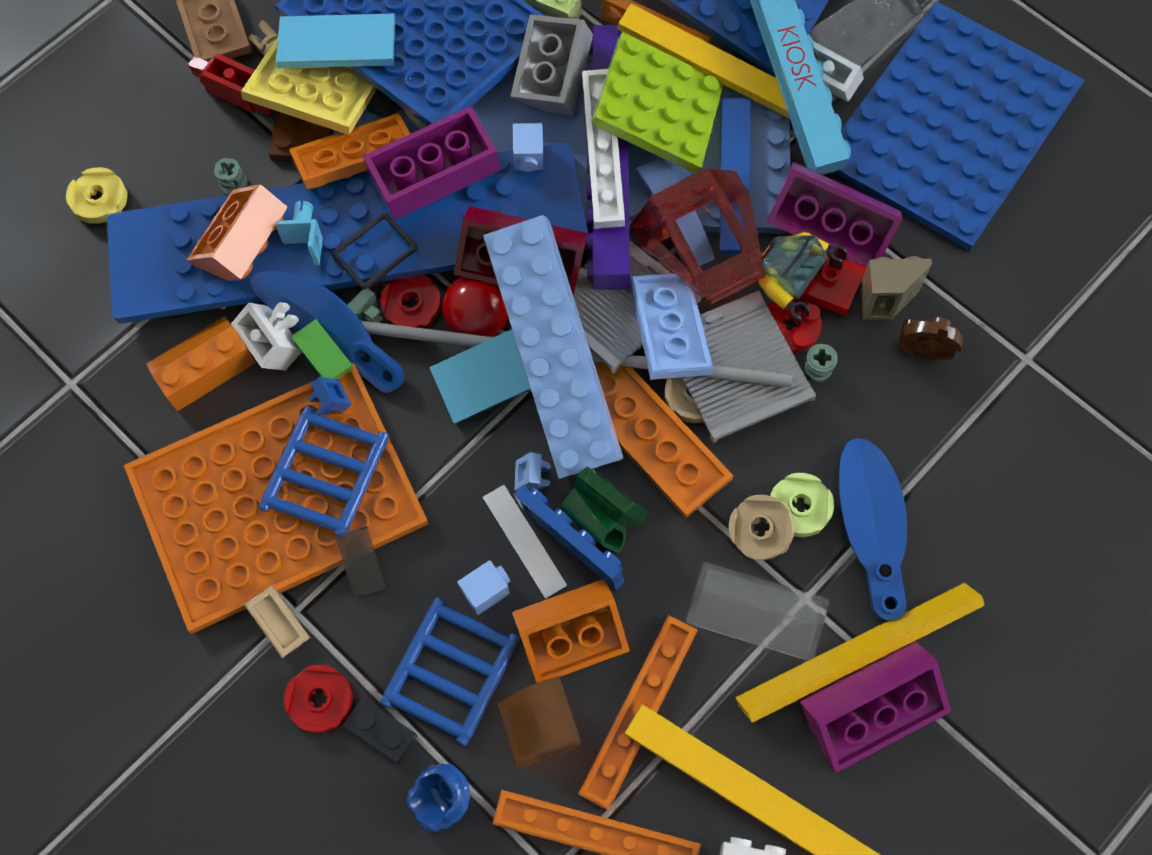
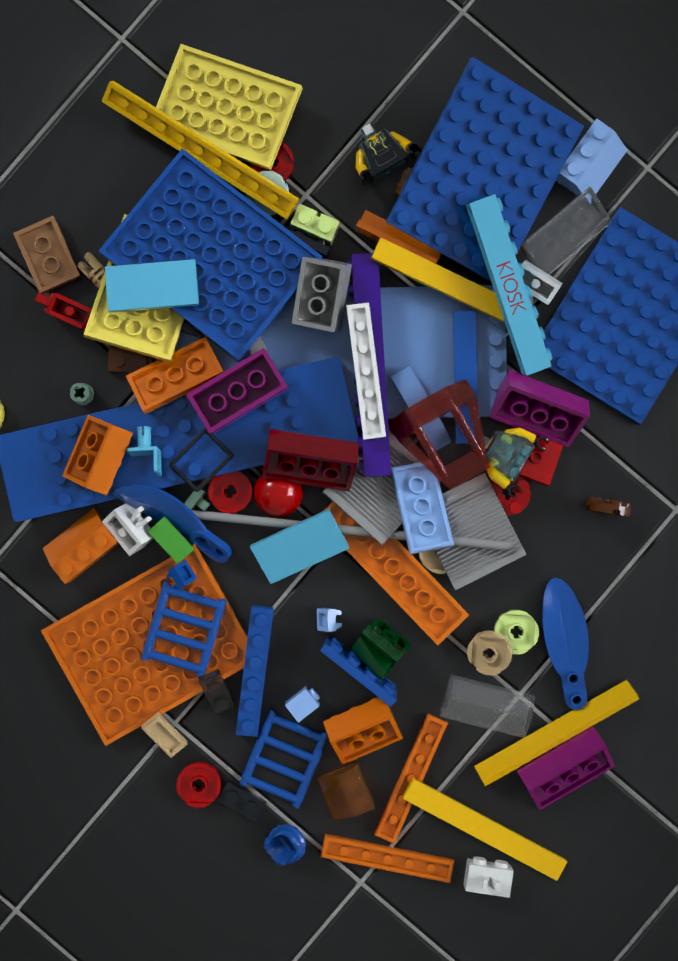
camera: 10 degrees left, 20 degrees up
light blue brick [483,215,623,479] -> none
white sticker [483,485,567,599] -> none
light blue brick [513,123,543,172] -> none
lime plate [591,31,723,174] -> none
sand green bush [804,344,838,382] -> none
dark tan slope [859,256,932,320] -> none
none -> blue plate [236,605,274,737]

